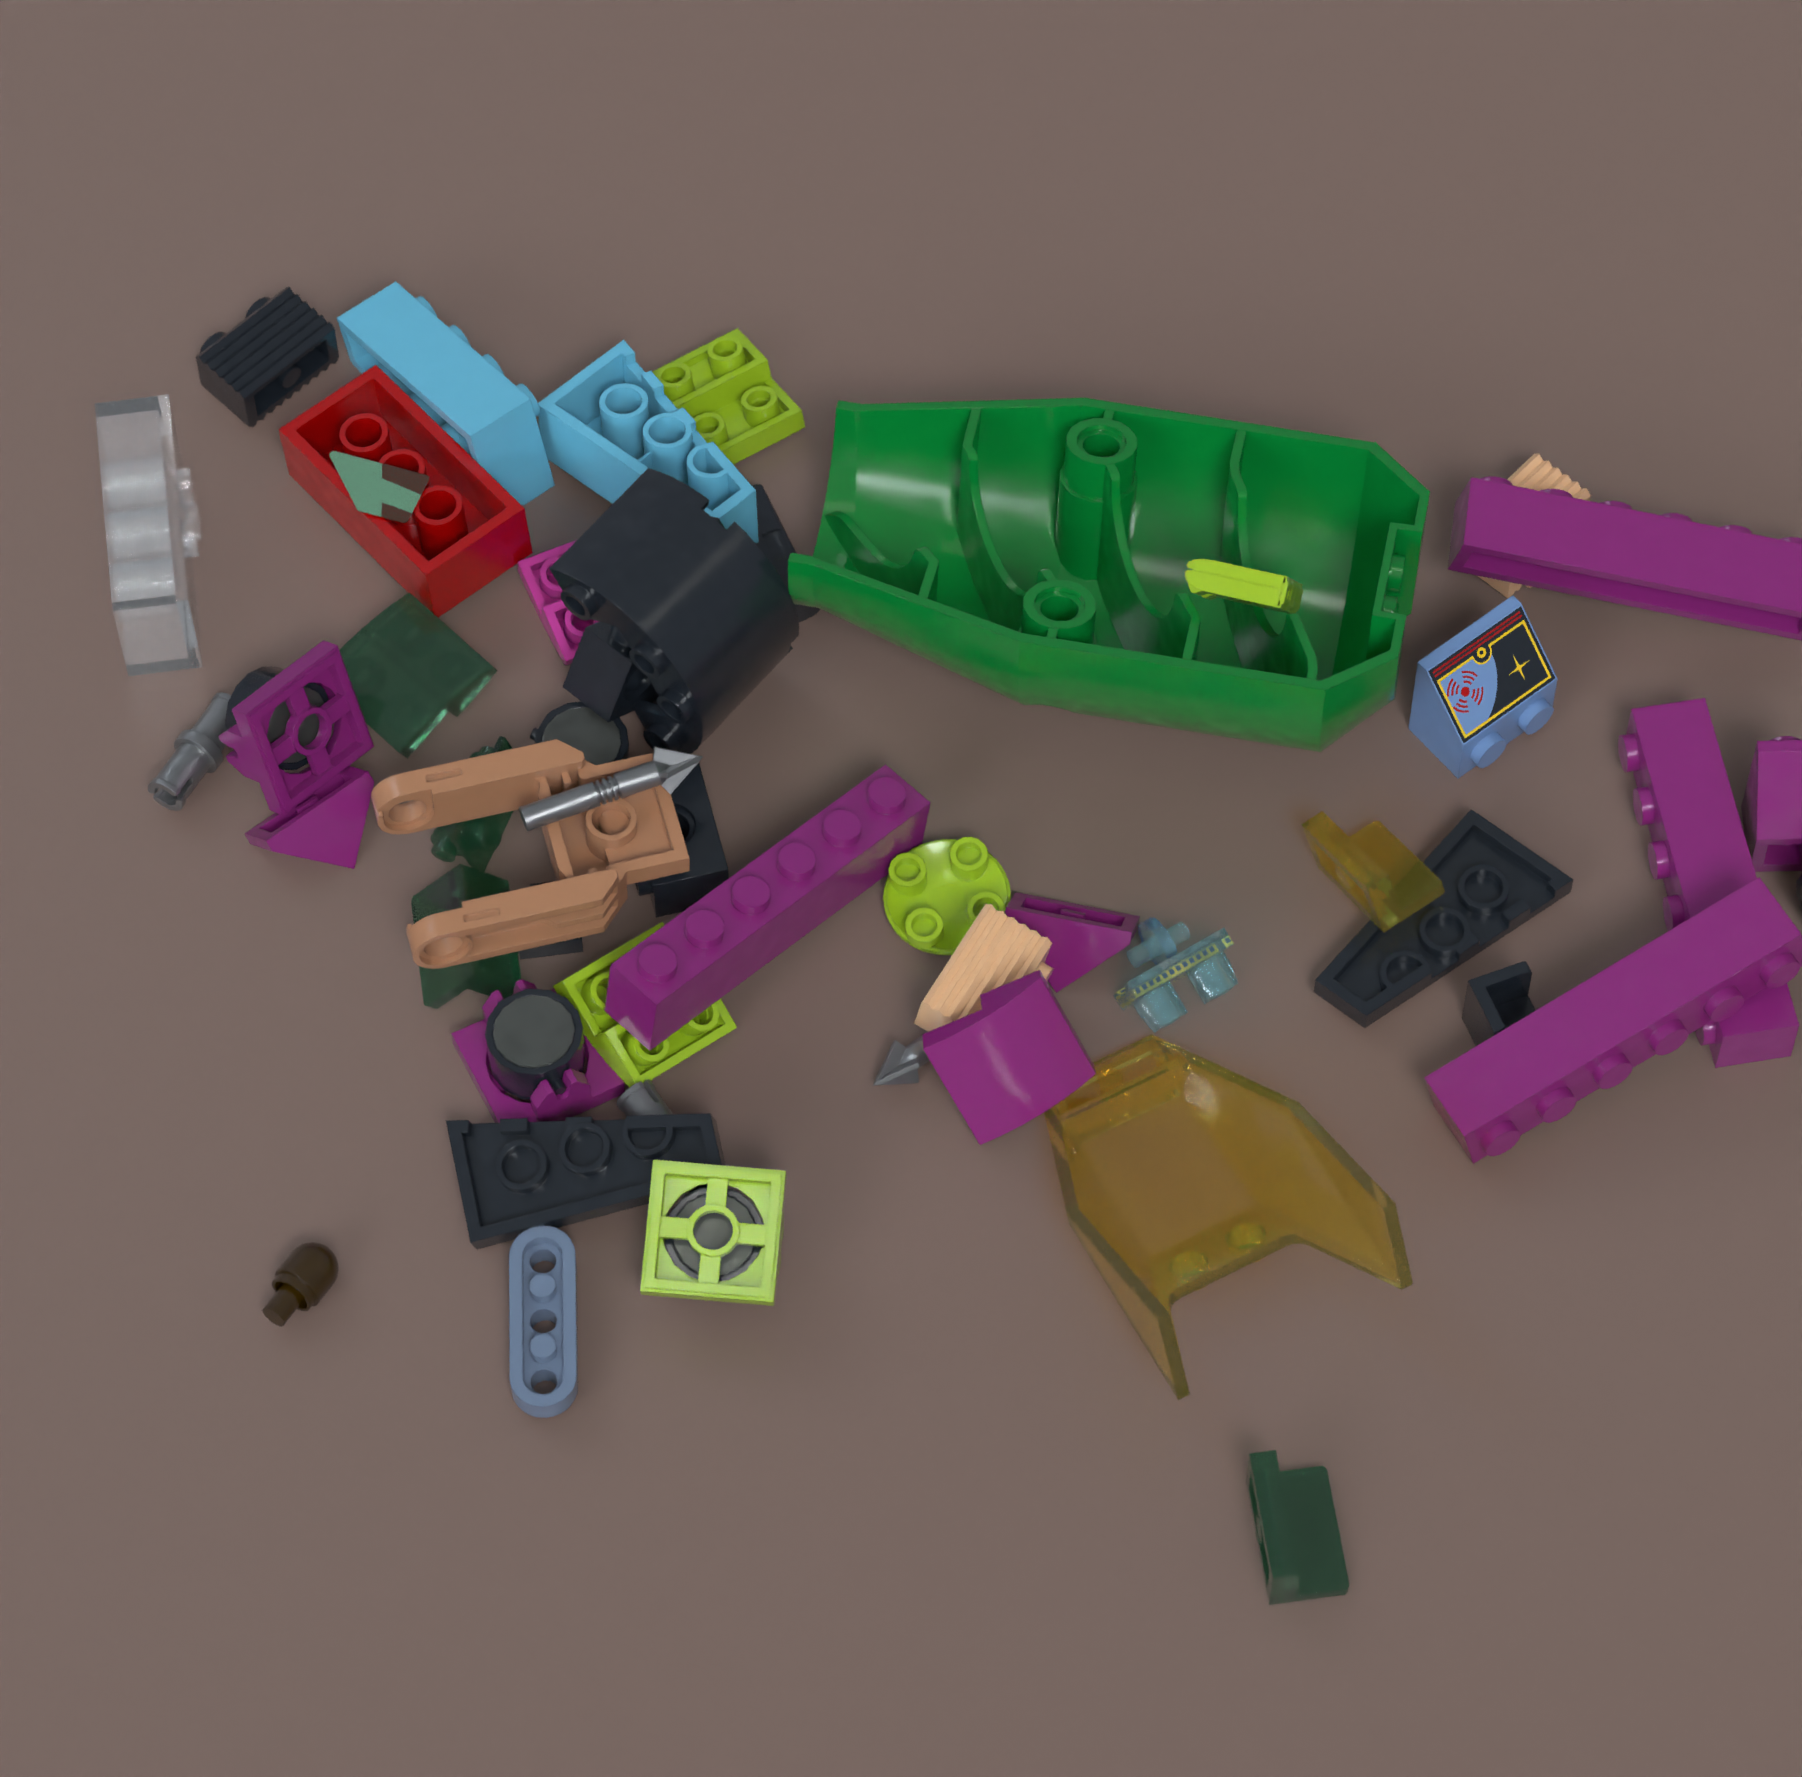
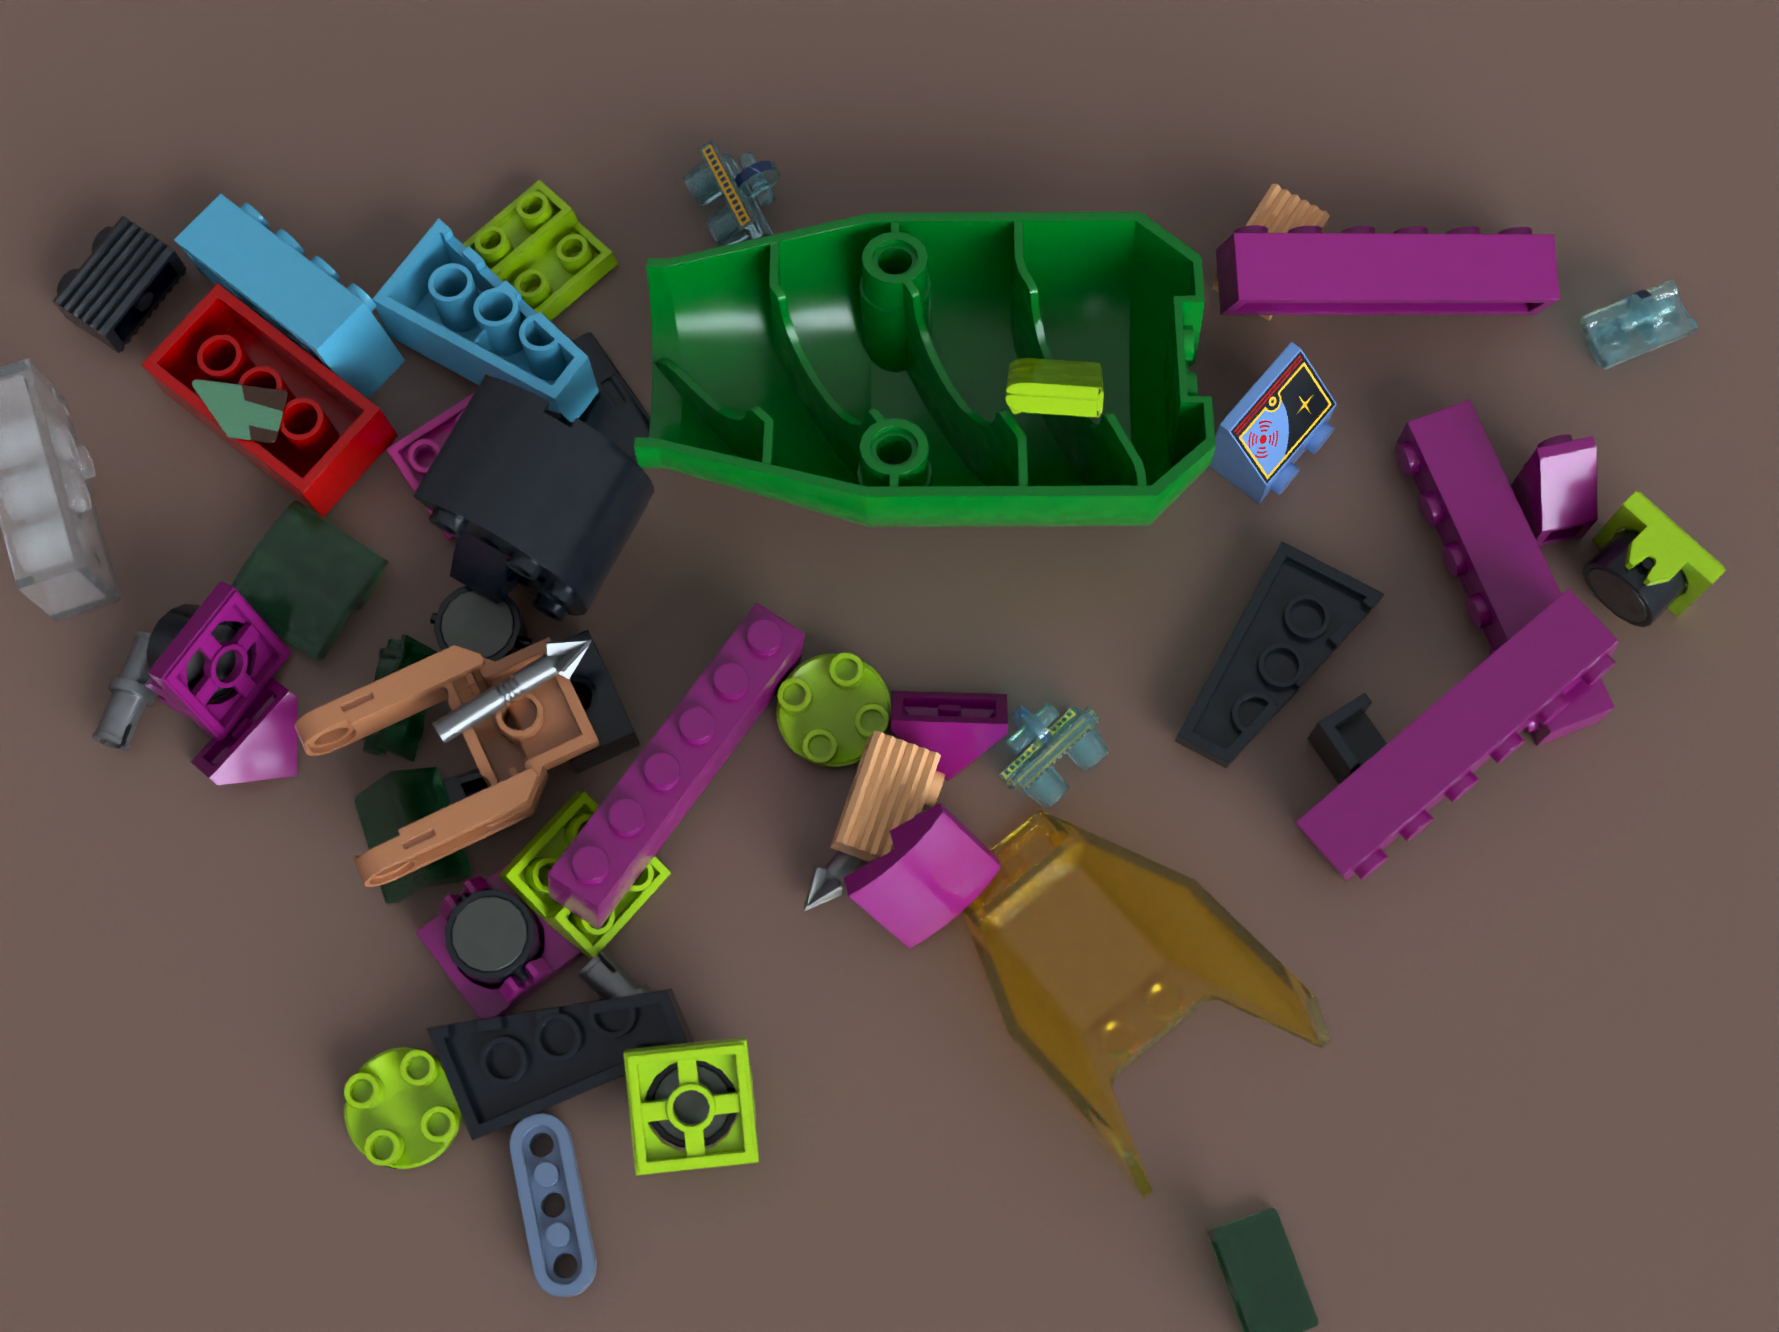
camera: 10 degrees left, 15 degrees up
dark brown cylinder [262,1242,339,1326] -> none
clear yellow panel [1301,811,1445,932] -> none
none -> lime dish [344,1047,463,1169]
none -> clear light blue hips [683,140,781,246]

